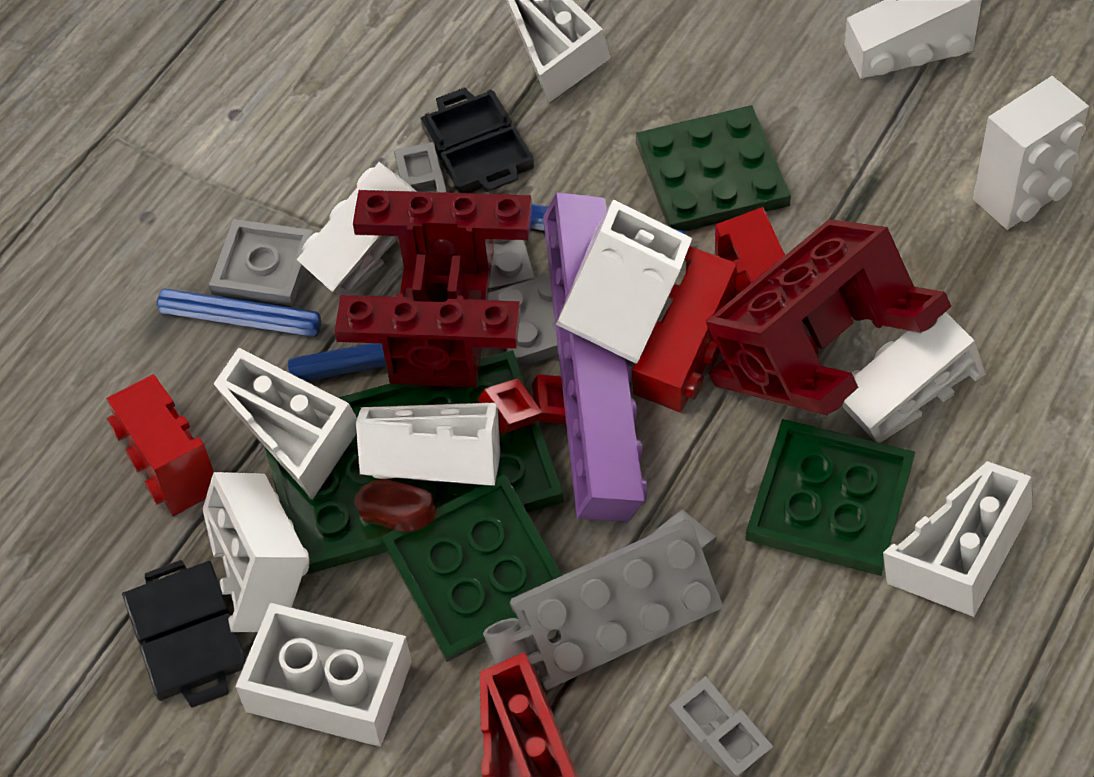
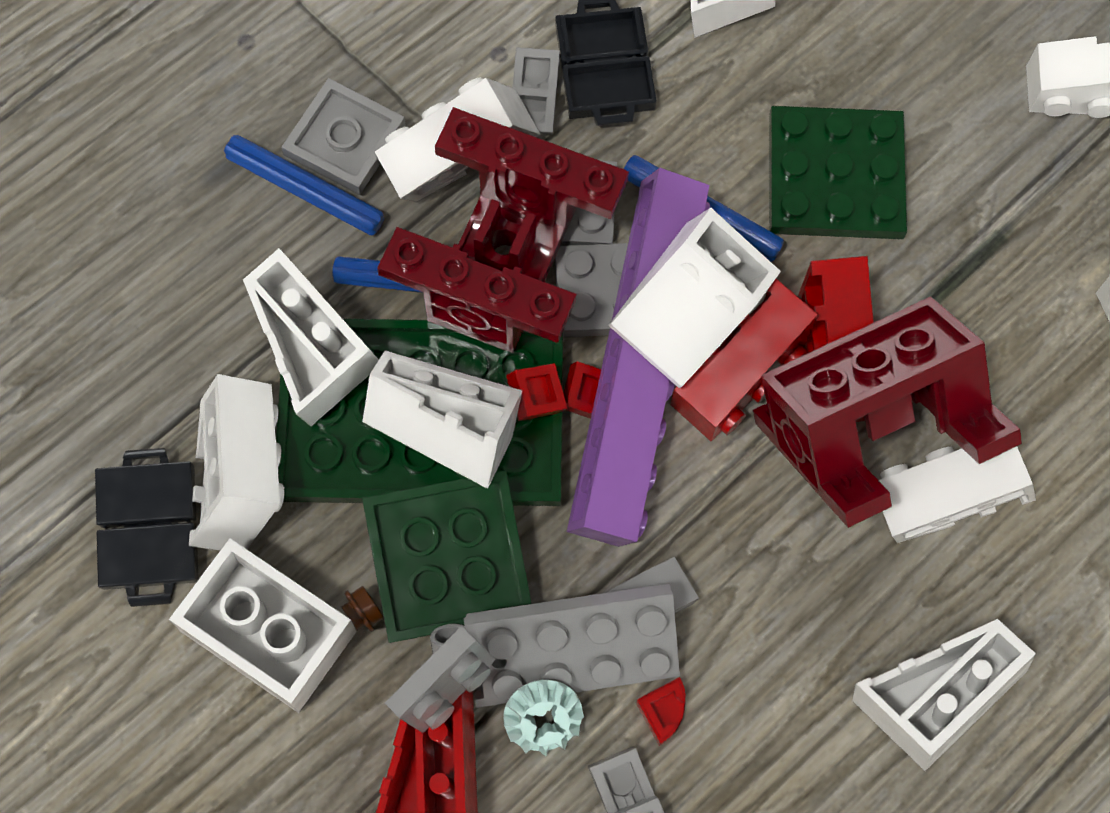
camera: 10 degrees right, 15 degrees up
red wedge [106,374,214,516] -> none
clear red tile [354,479,437,532] -> none
dark green plate [745,419,915,576] -> none
none -> reddish brown plate [341,586,384,632]
none -> light grey plate [385,626,496,733]
none -> light aqua gear [503,680,584,756]
none -> red tile [636,677,686,746]

